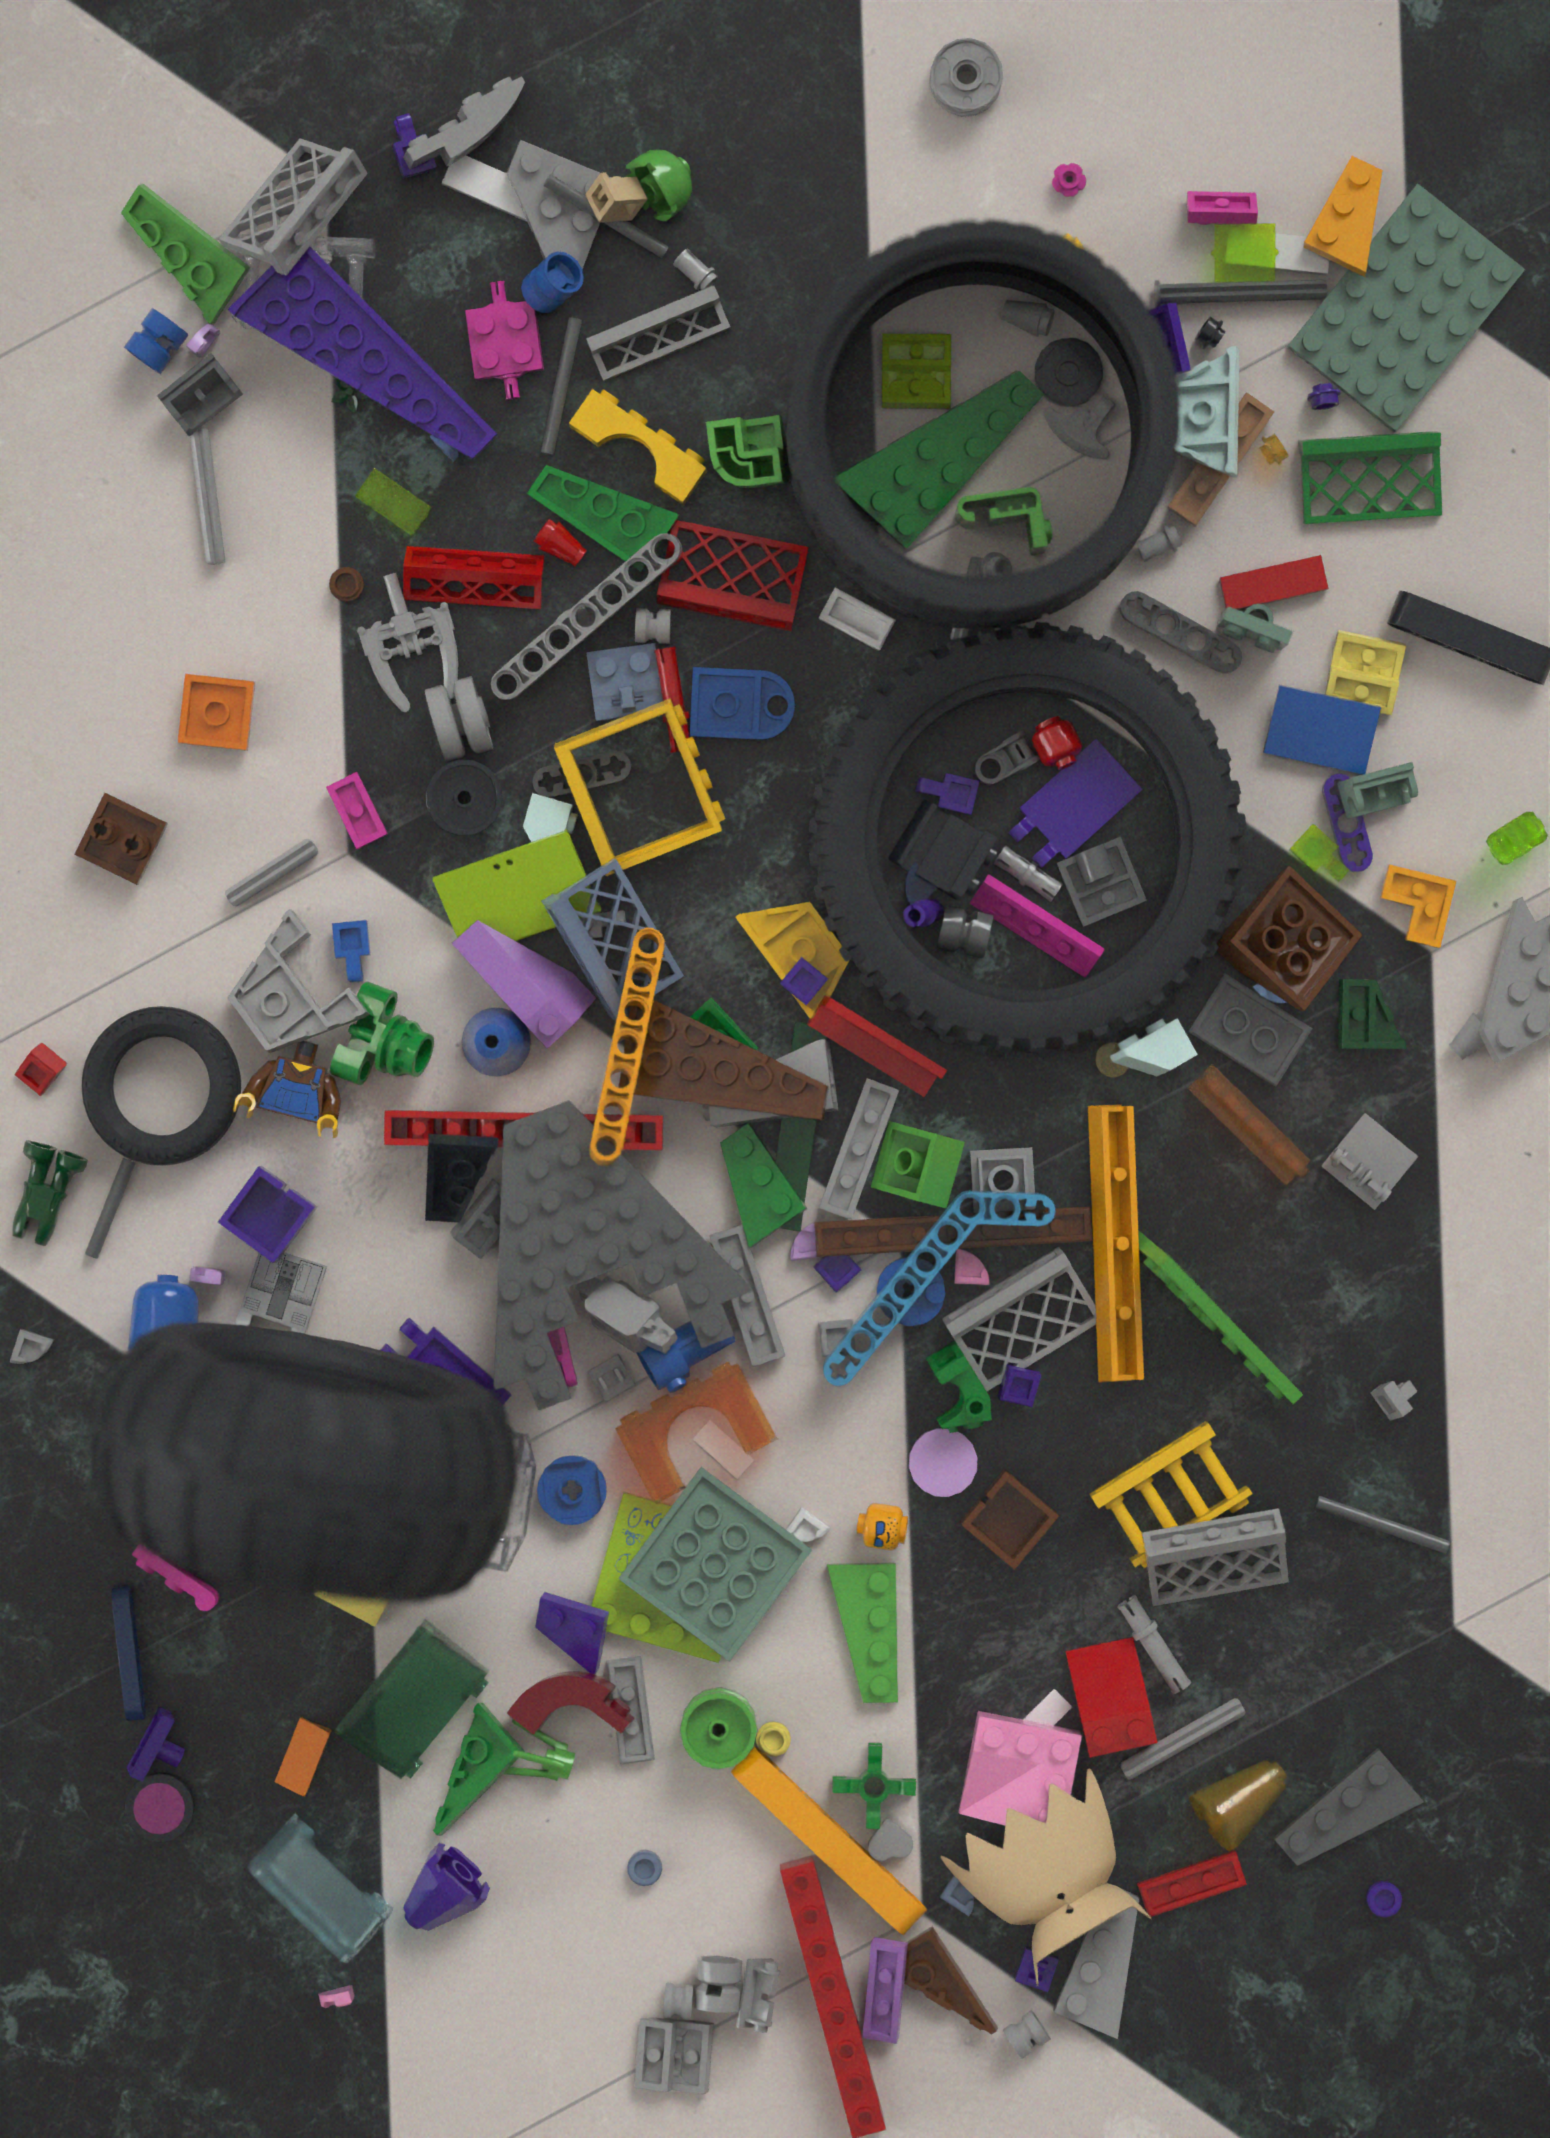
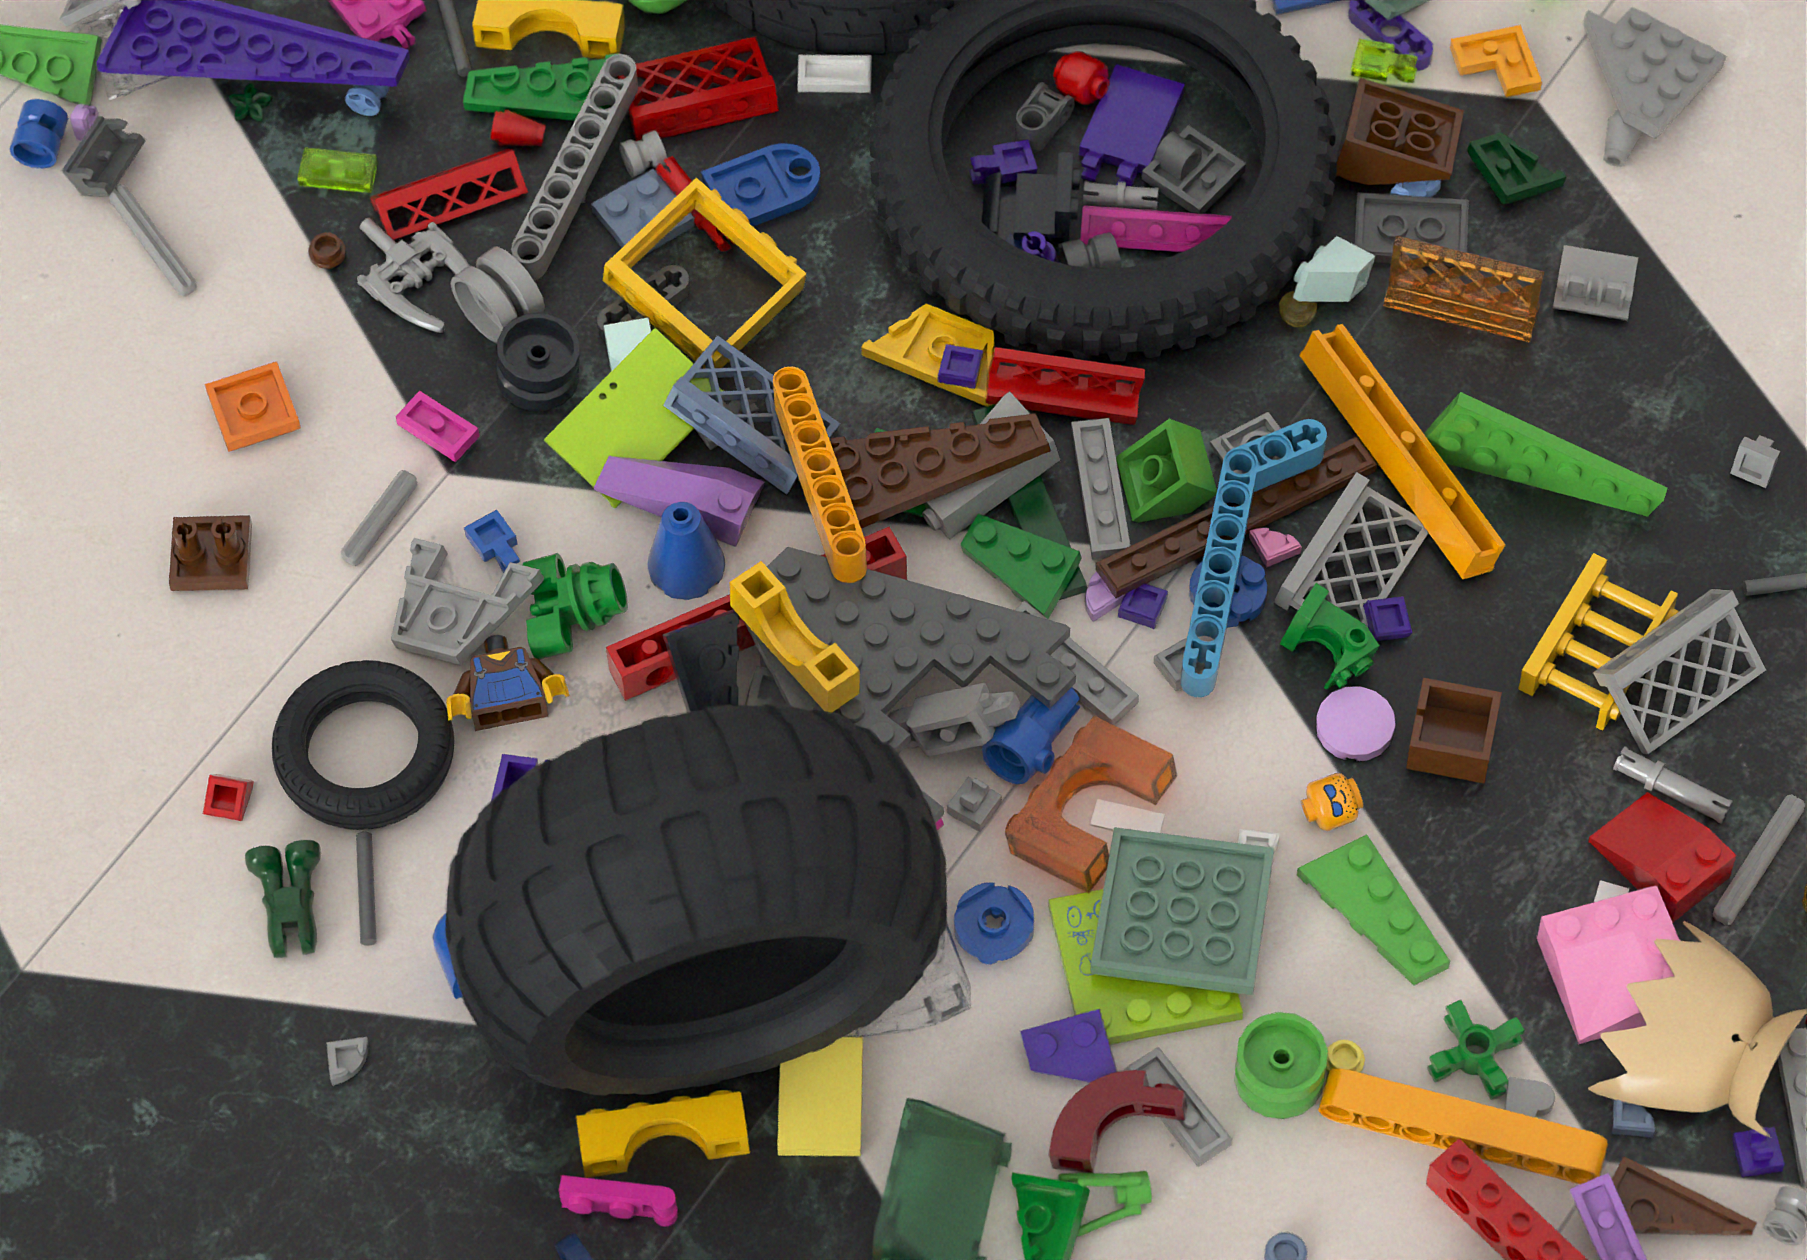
camera: 30 degrees left, 30 degrees down
none -> yellow arch [729,561,860,713]

